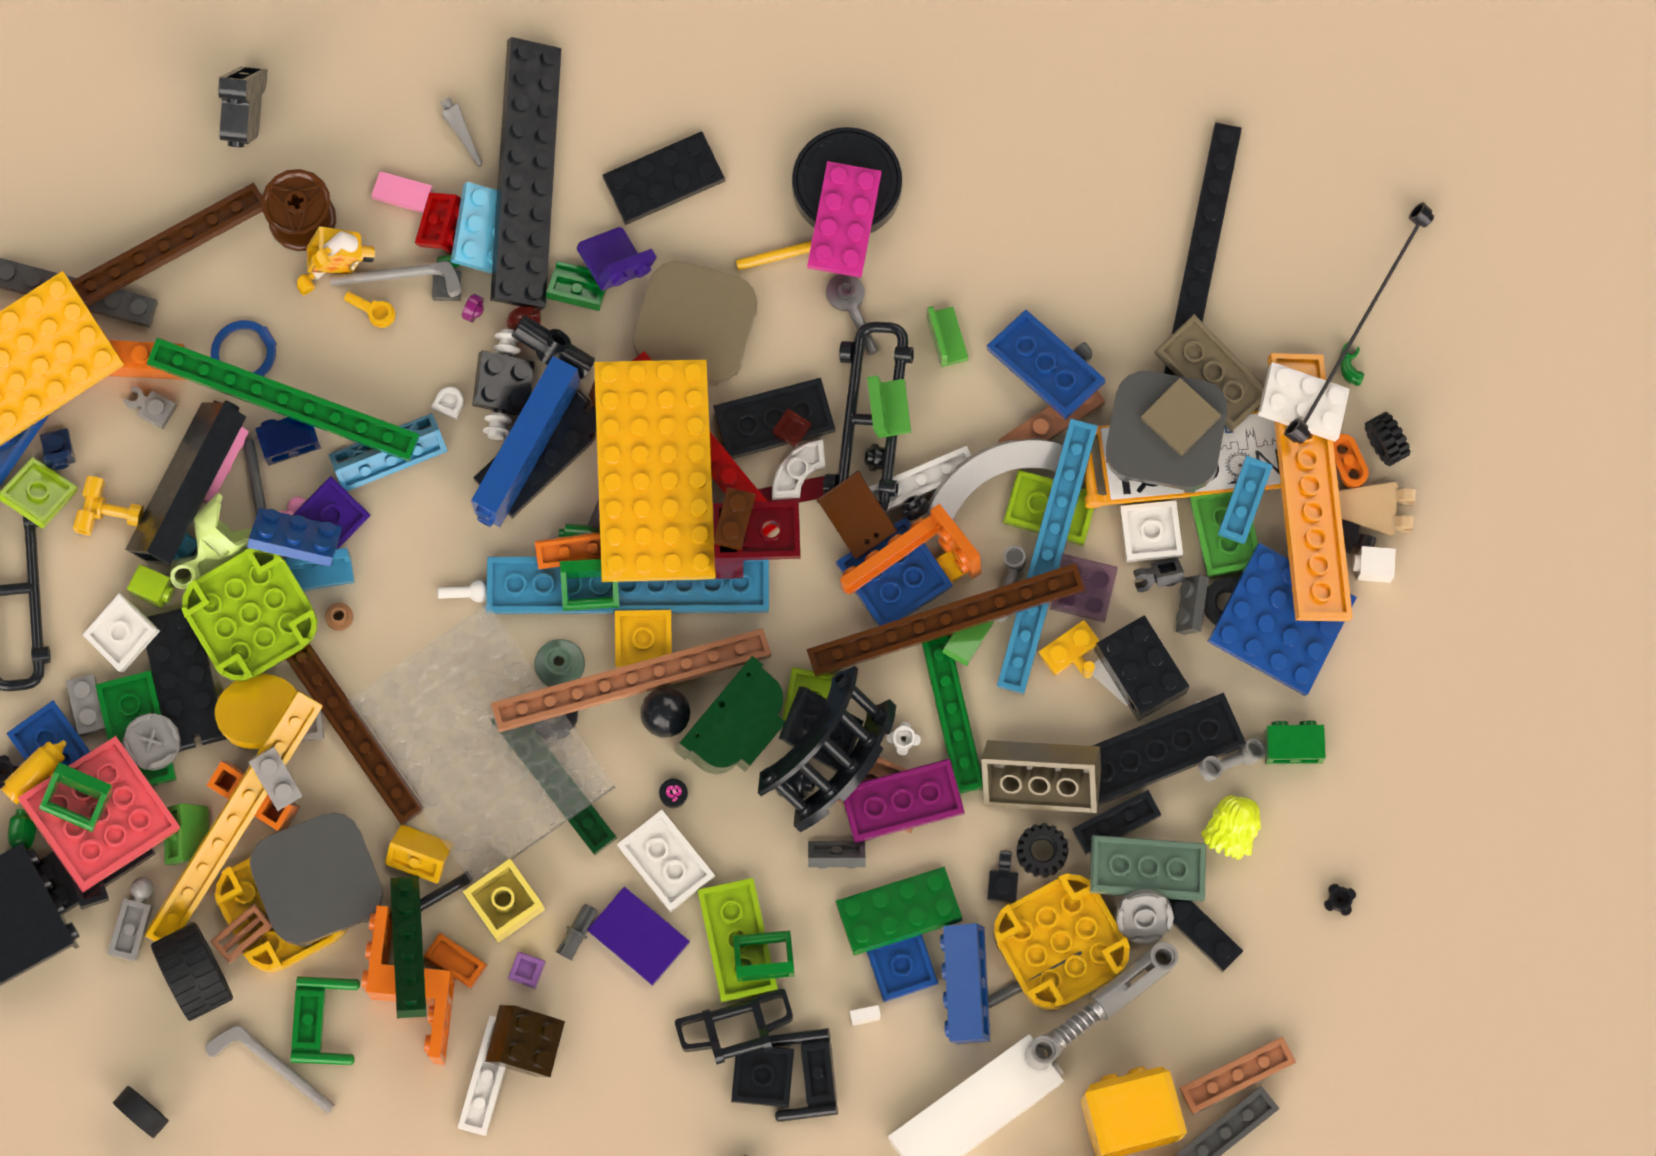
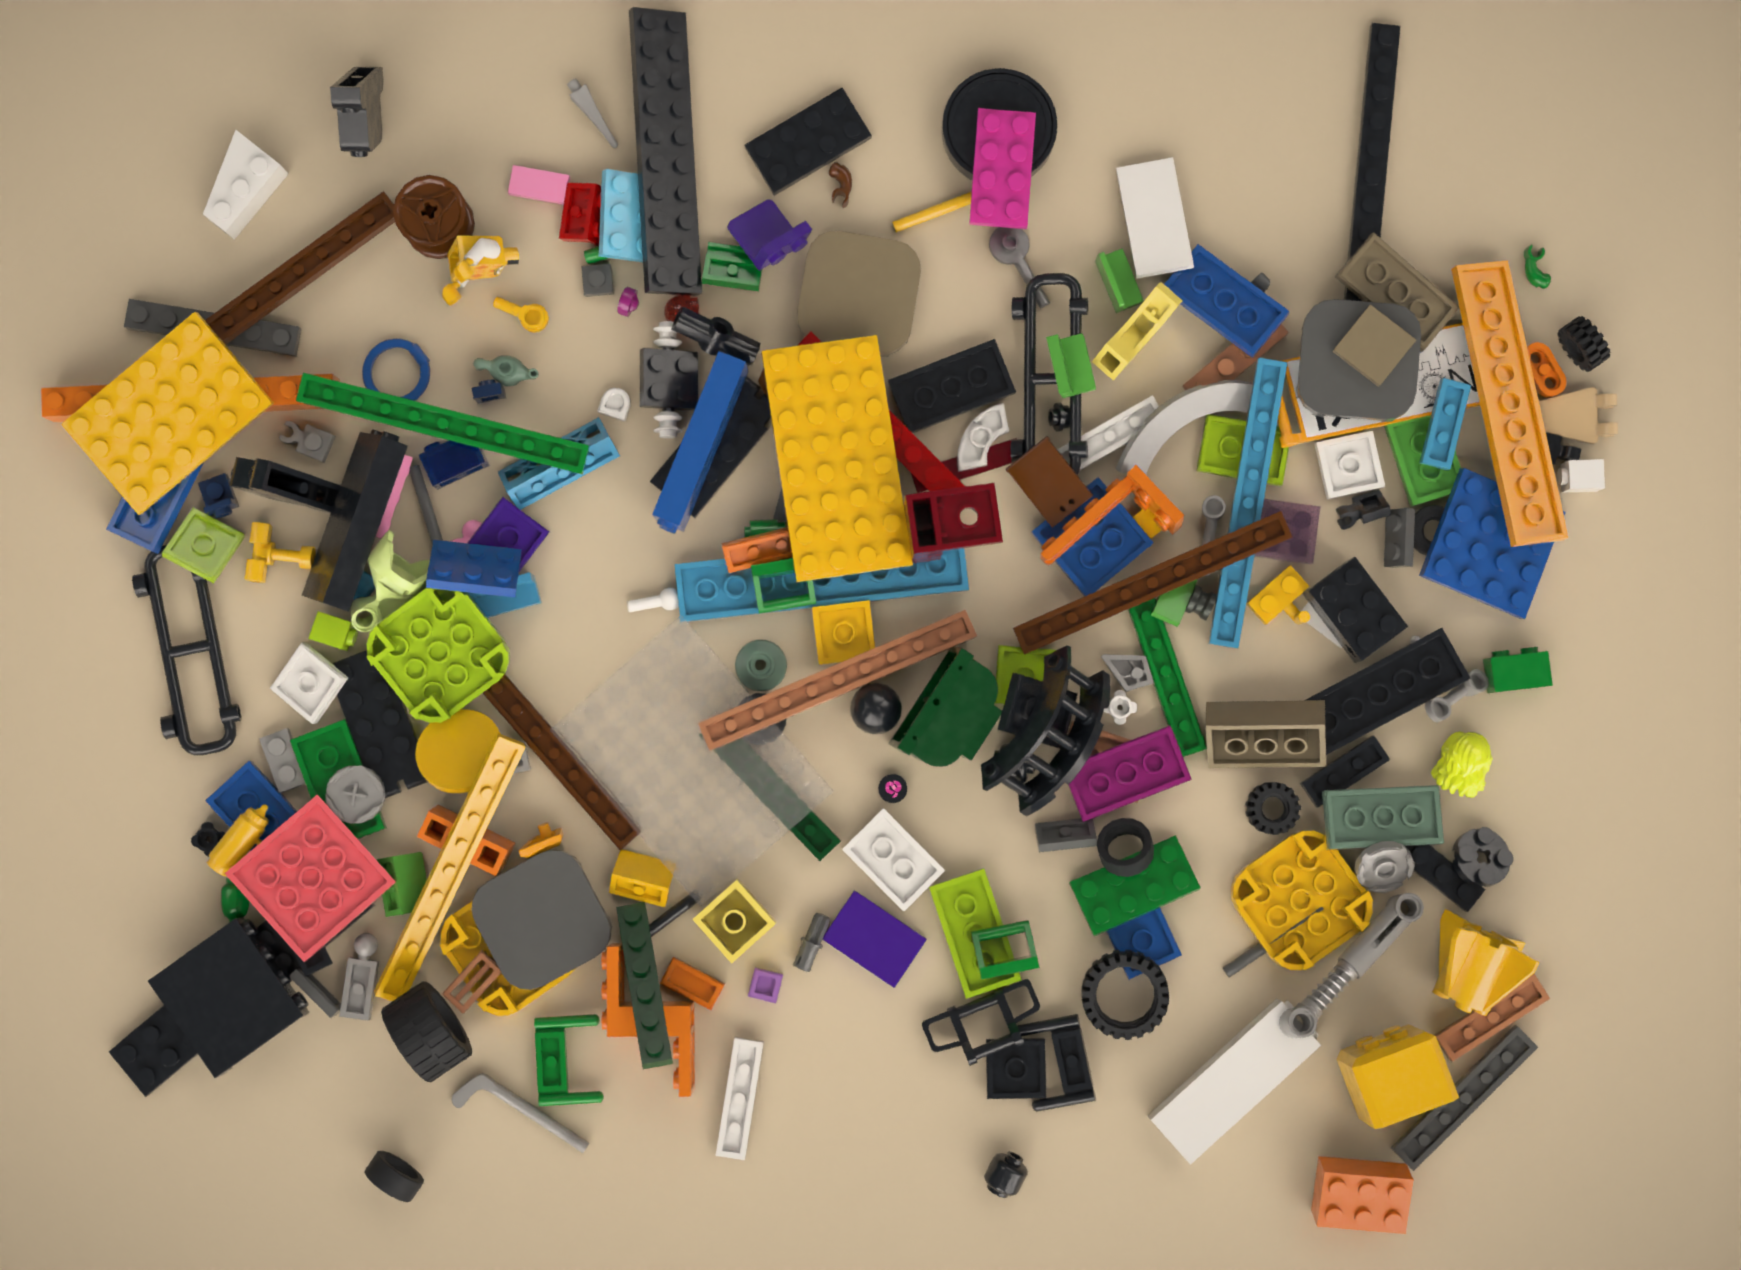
camera: 10 degrees left, 10 degrees up
green tile [39,762,112,832] -> none
light grey plate [248,746,303,811] -> none
medium nougat plate [325,603,354,631] -> none
light grey piece [330,261,462,297] -> none
dark brown brick [485,1005,565,1078] -> none
reddish brown plate [714,488,756,551] -> none
clear red tile [773,409,811,448] -> none
white tile [850,1005,881,1026] -> none
black plate [901,495,928,520] -> none
blue brick [940,923,991,1044] -> none
black plate [987,851,1018,903] -> none
white plate [1258,362,1350,442] -> none
black piece [1284,202,1434,444] -> none
black plate [1324,884,1356,916] -> none
none -> white wedge [203,130,288,240]
none -> black brick [229,457,341,513]
none -> dark grey tile [289,968,341,1018]
none -> dark blue plate [471,380,506,404]
none -> sand green piece [473,355,539,386]
none -> light orange piece [518,822,563,858]
none -> reddish brown arm [829,162,852,208]
none -> black tyre [1081,949,1169,1040]
none -> light yellow arch [1092,282,1183,380]
none -> black tyre [1097,818,1154,877]
none -> light grey piece [1101,654,1154,692]
none -> white tile [1116,157,1194,279]
none -> pearl dark grey wheel [1185,585,1217,620]
none -> yellow brick [1432,909,1539,1016]
none -> black plate [1452,827,1514,887]

